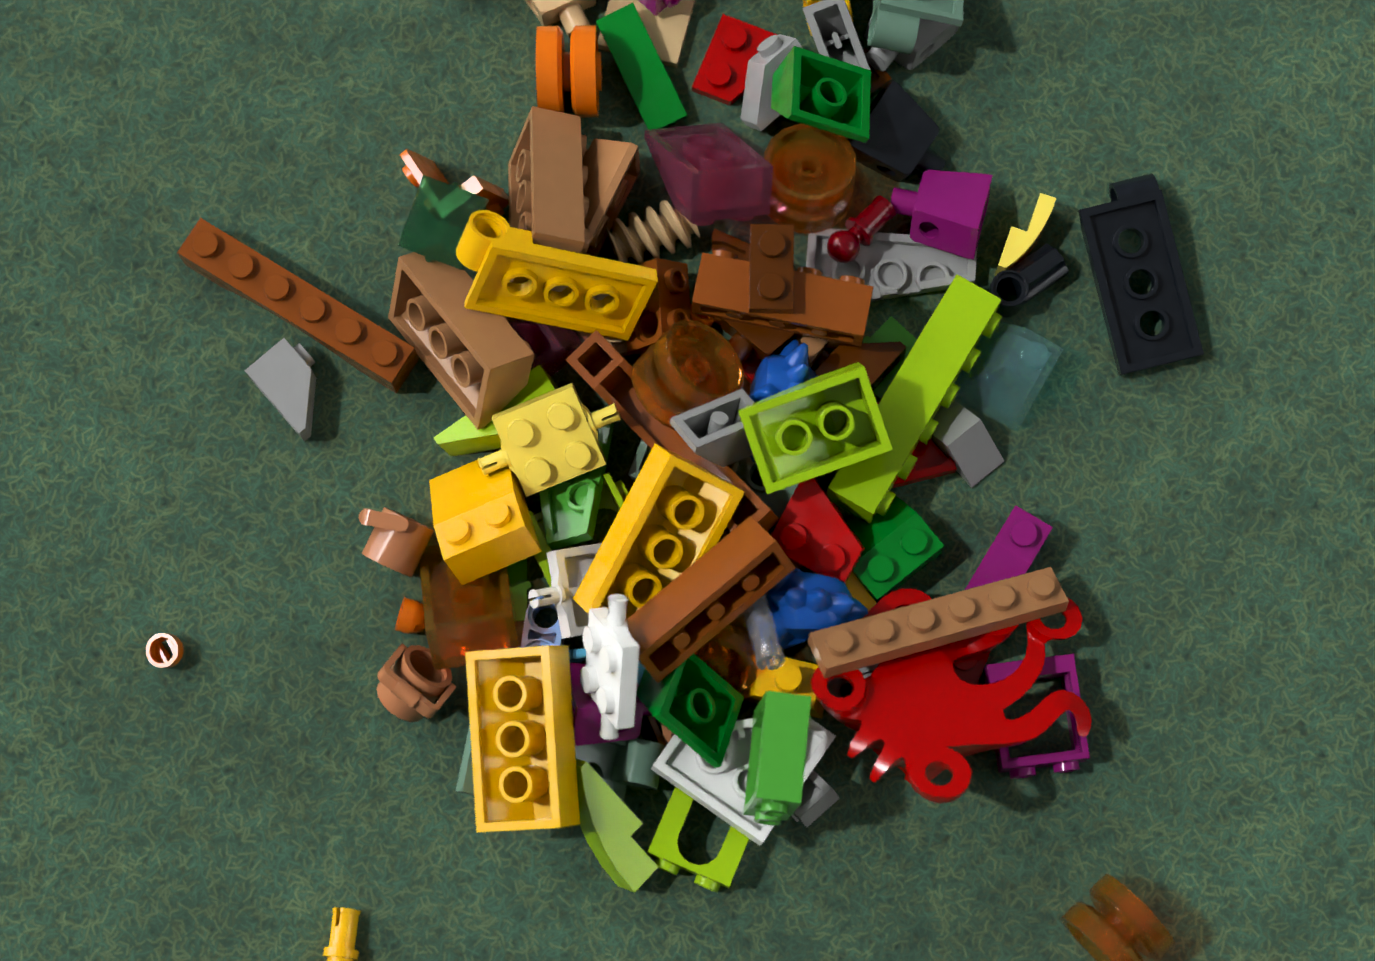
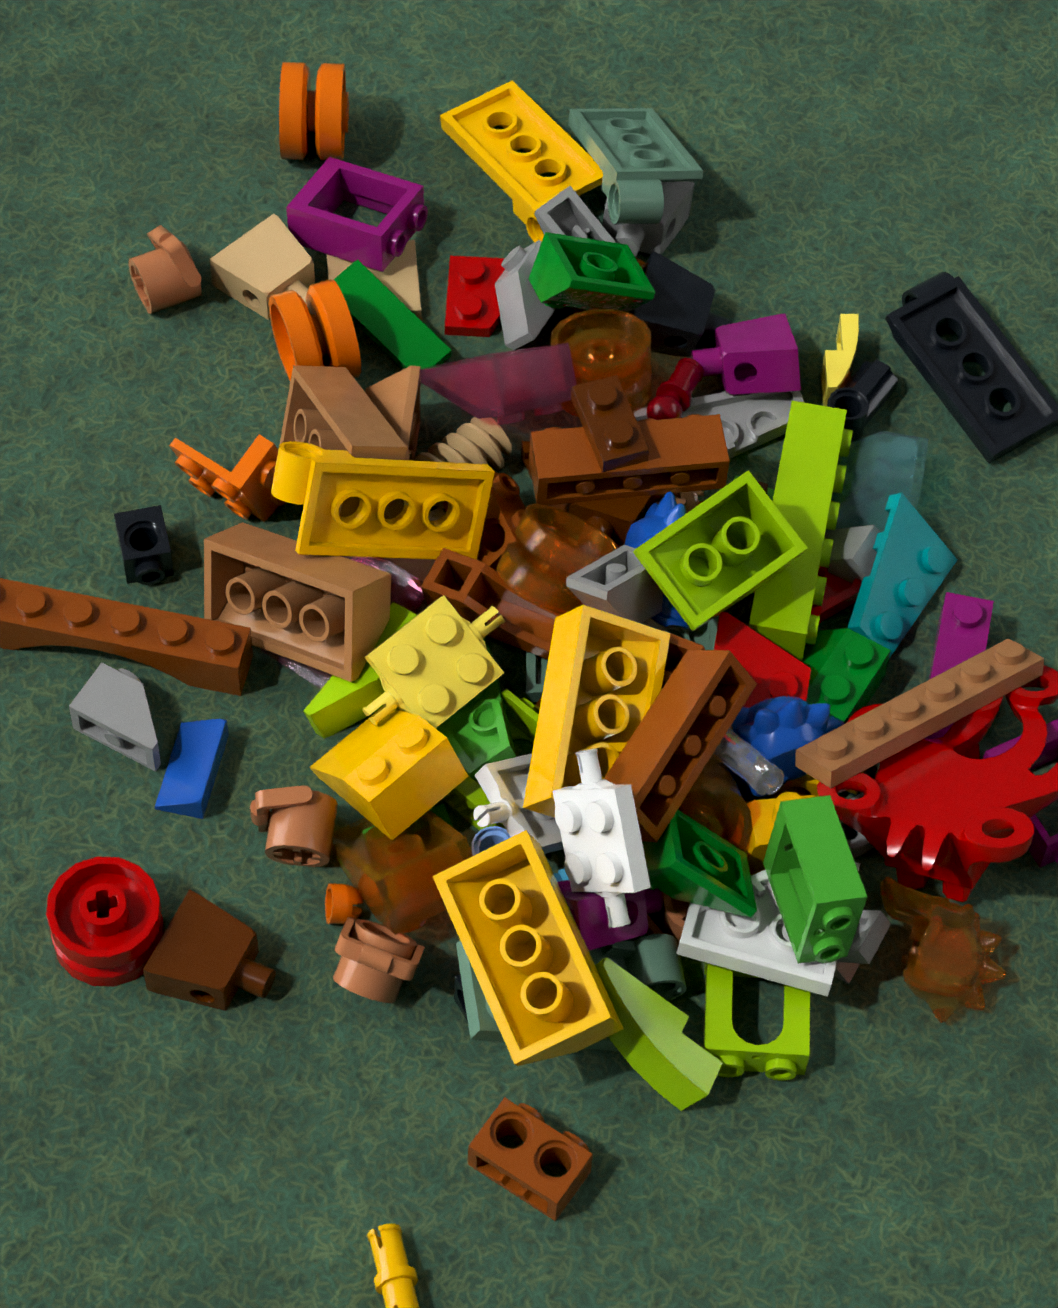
camera: 25 degrees left, 20 degrees down
orange hinge [146,633,184,668] -> none
clear green piece [398,175,489,270] -> none
none -> red wheel [46,857,165,987]
none -> black brick [114,505,174,585]
none -> reddish brown torso [143,890,276,1011]
none -> blue slope [155,719,229,819]
none -> dark orange brick [468,1097,593,1221]
none -> teal wing [848,492,958,658]
none -> clear orange head [880,877,1006,1023]

